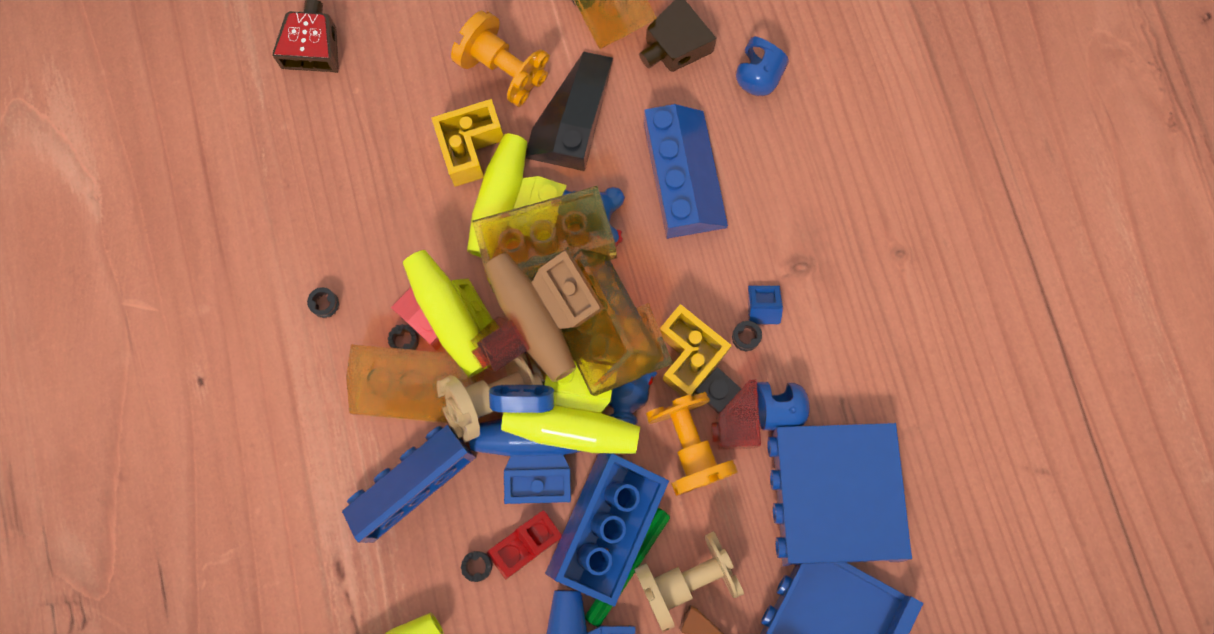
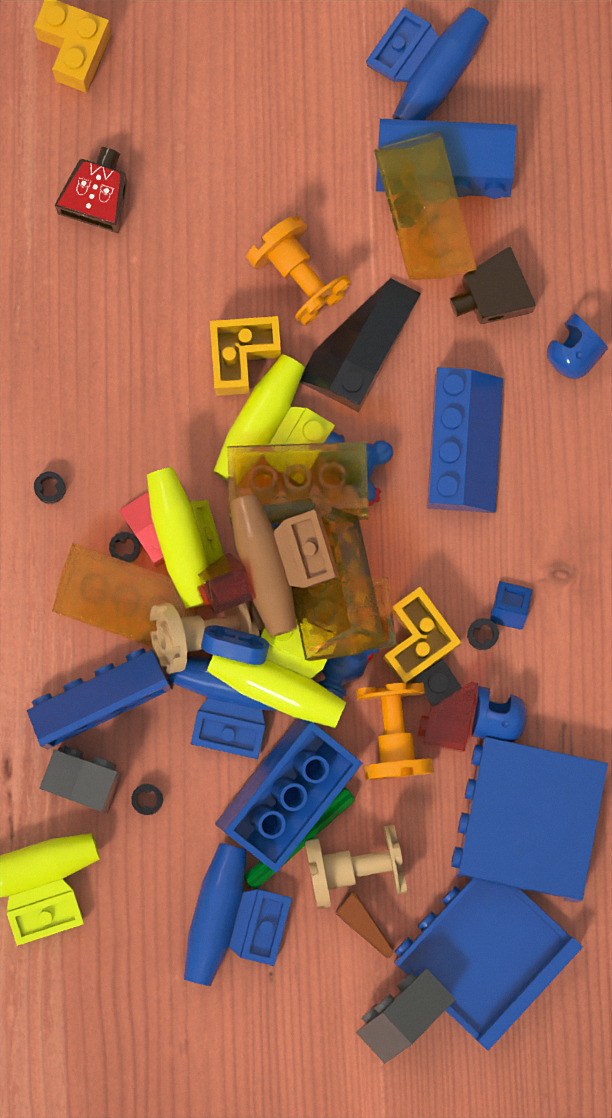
camera: 10 degrees right, 5 degrees up
red slope [486,510,562,580] -> none
none -> dark grey brick [39,746,122,813]

